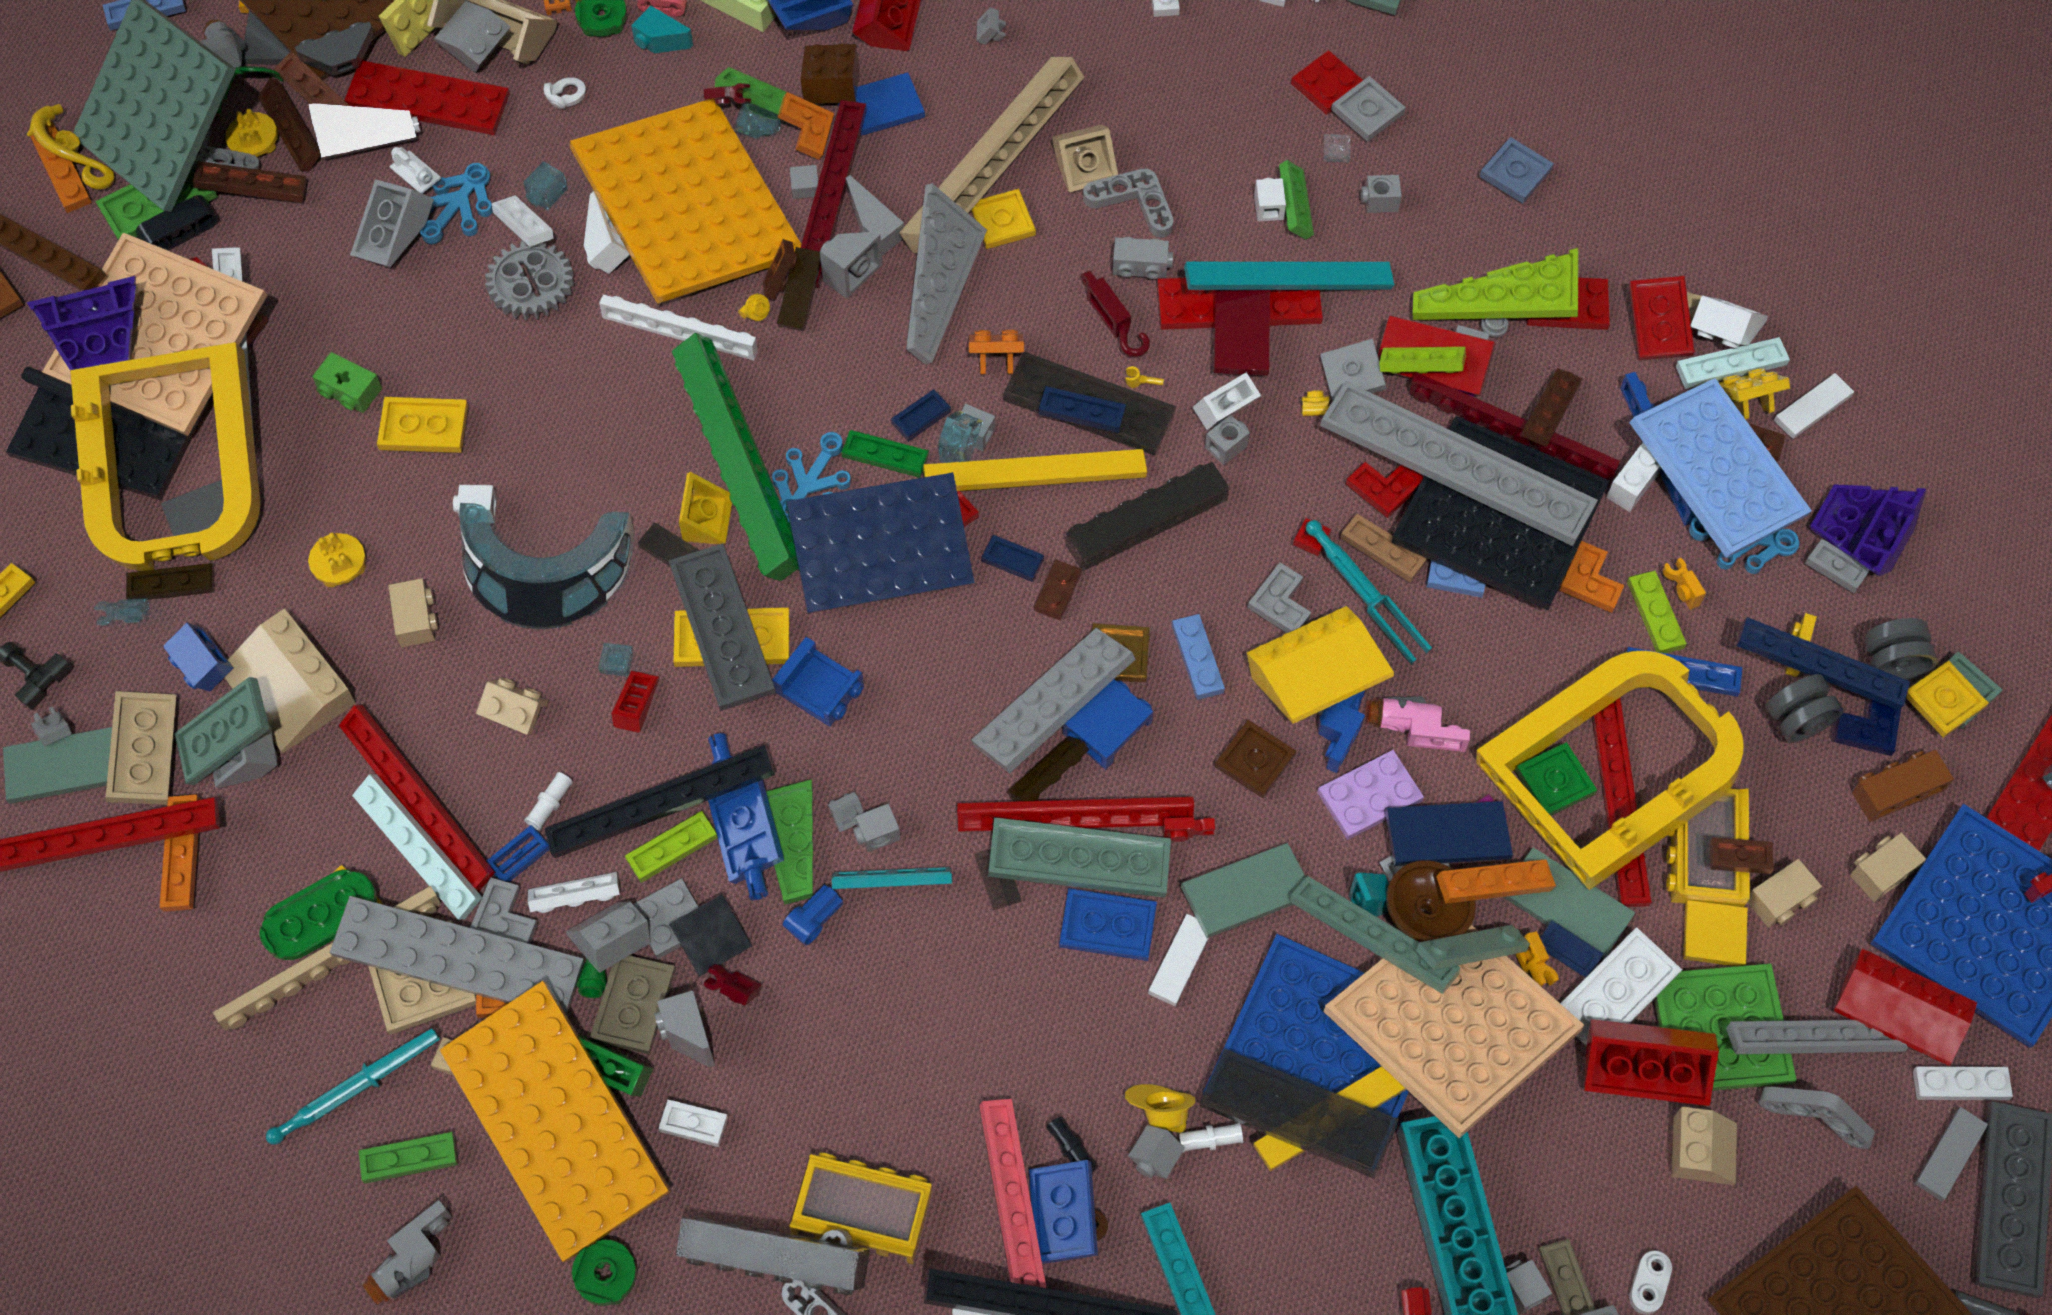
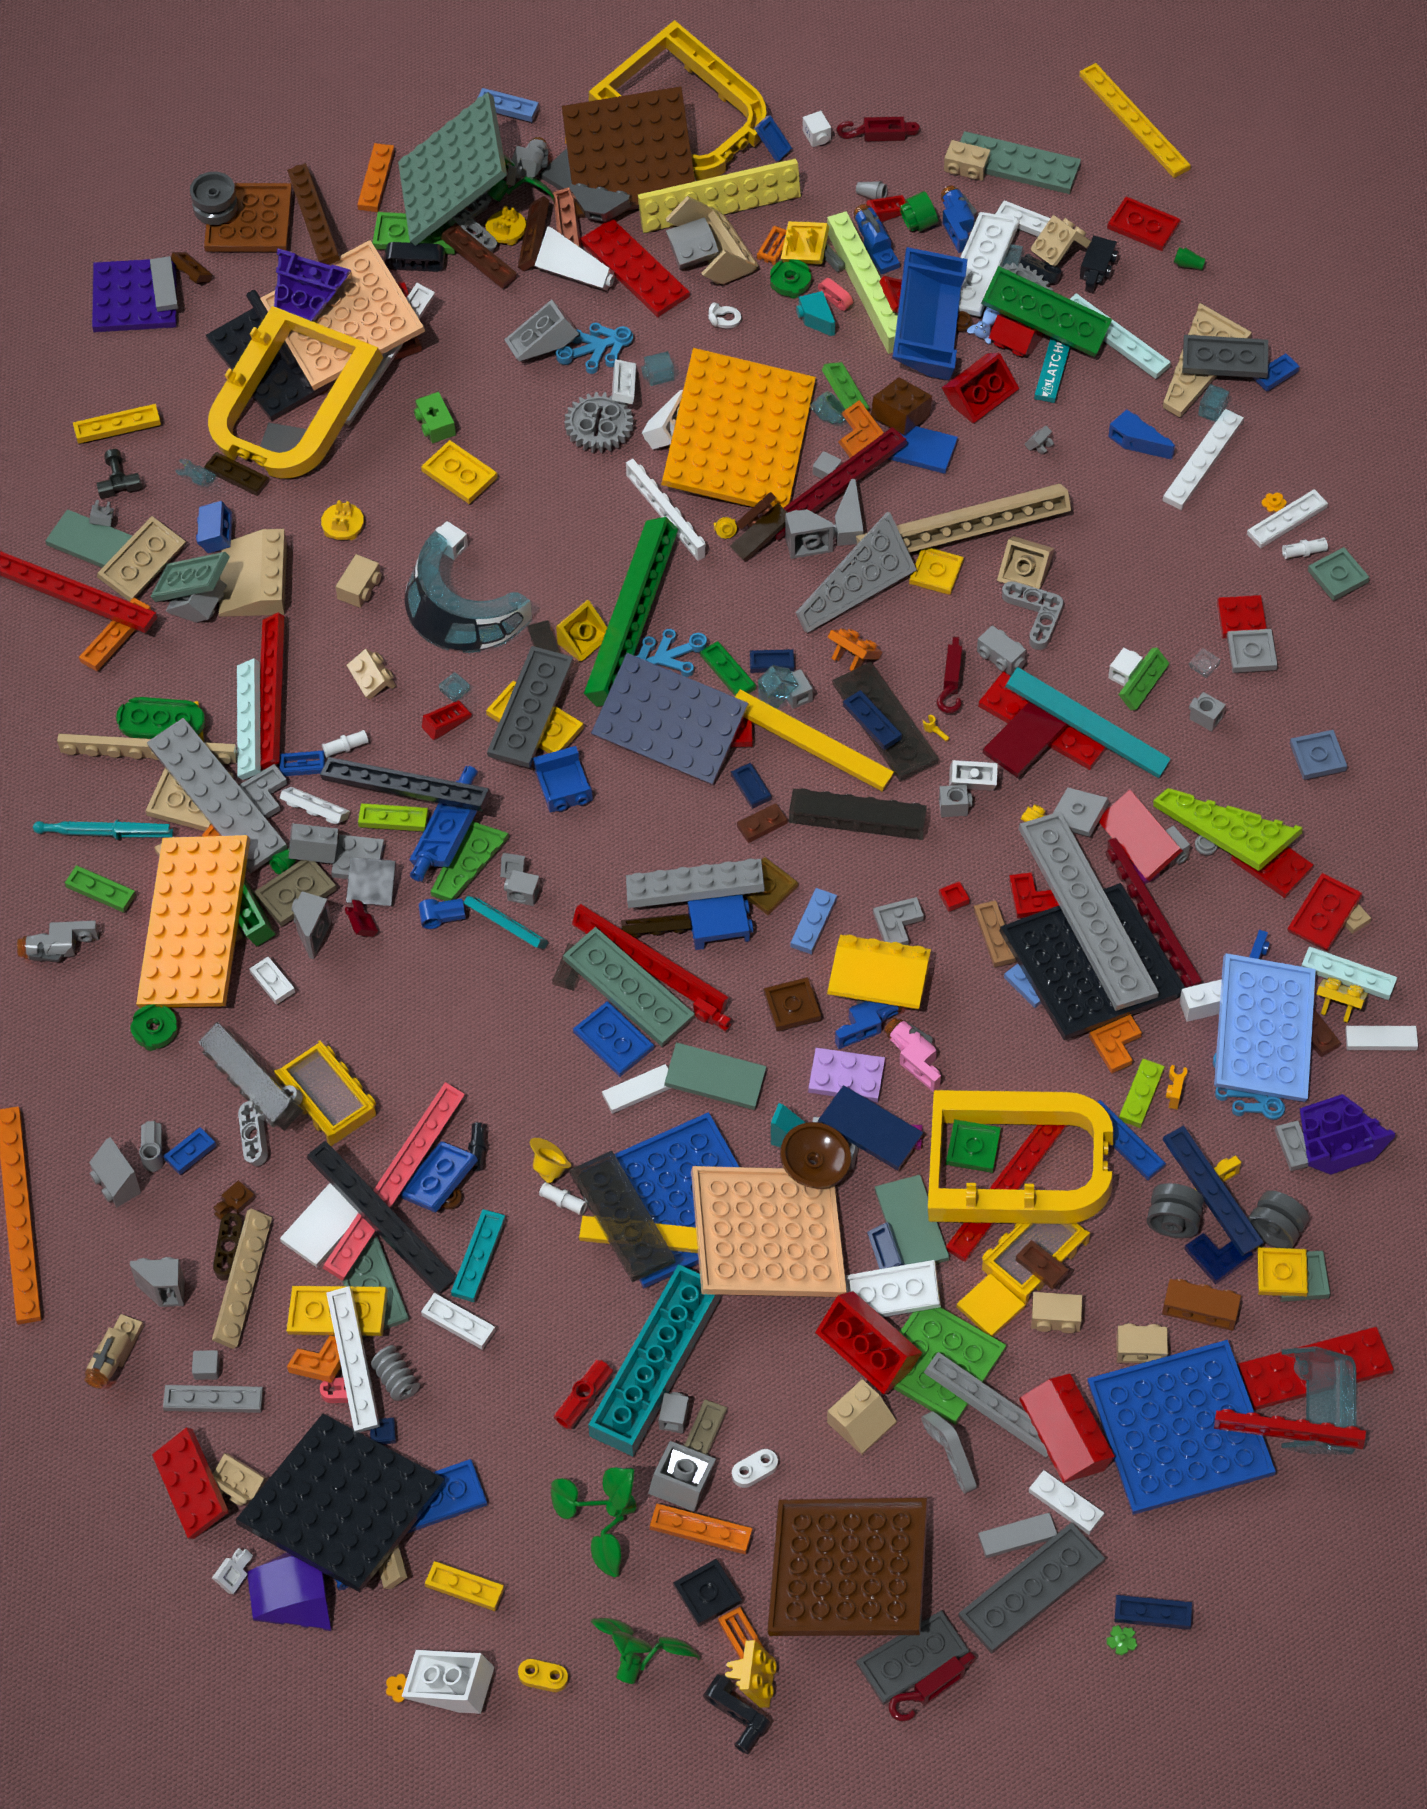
camera: 40 degrees right, 5 degrees down
yellow plant [27,104,115,190] -> none
white hinge [389,147,441,194] -> none
dark red plate [703,83,751,105] -> none
light grey brick [1128,1125,1185,1179] -> none
sand green plate [1290,876,1461,994] -> none
teal piece [1306,520,1432,665] -> none
lime plate [1379,347,1466,373] -> none
sand green plate [1416,925,1530,970] -> none
orange plate [1436,859,1556,904] -> none
light orange plate [1516,931,1559,987] -> none
copper plate [1521,368,1583,447] -> none
white slope [1691,295,1768,348] -> none

